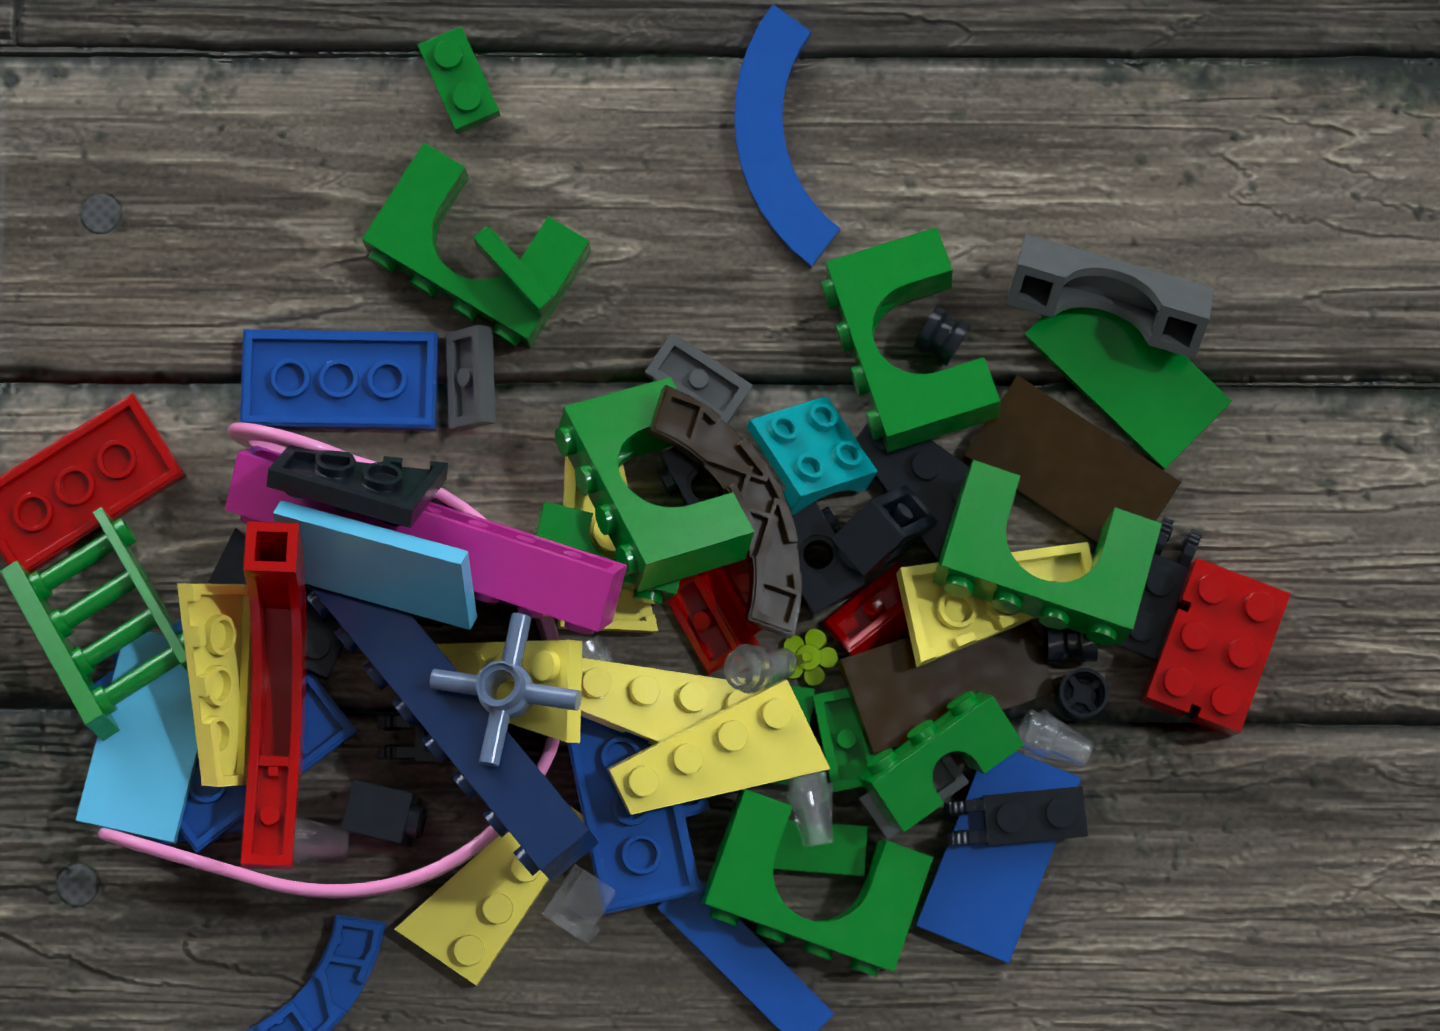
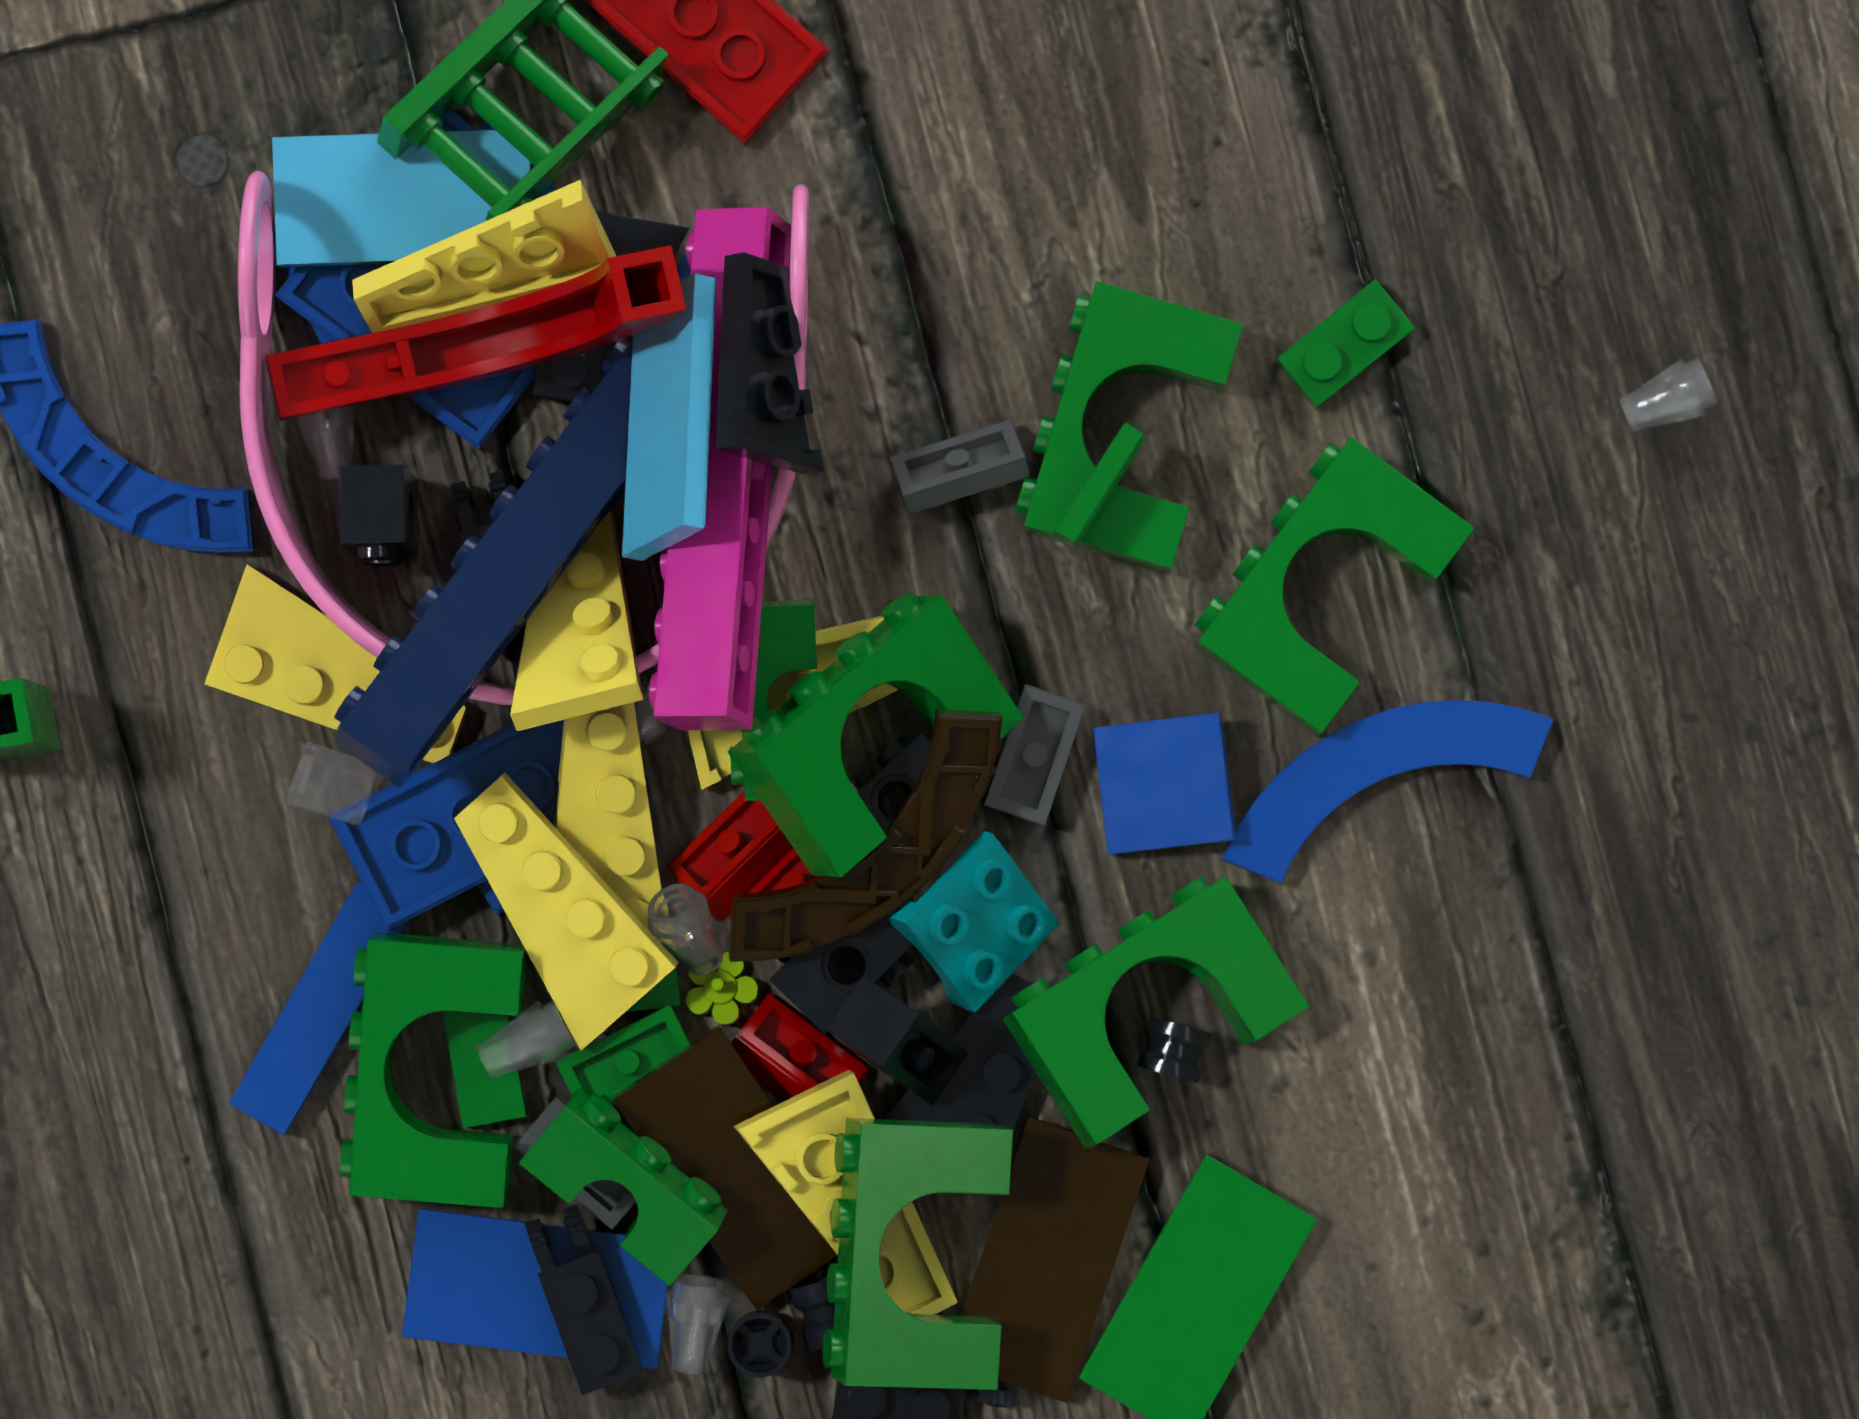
camera: 75 degrees right, 5 degrees up
blue tile [240,329,439,431] -> none
sand blue bar [430,613,582,767] -> none
dark grey arch [1006,234,1214,359] -> none
none -> blue tile [1093,712,1237,855]
none -> green arch [1194,437,1474,736]

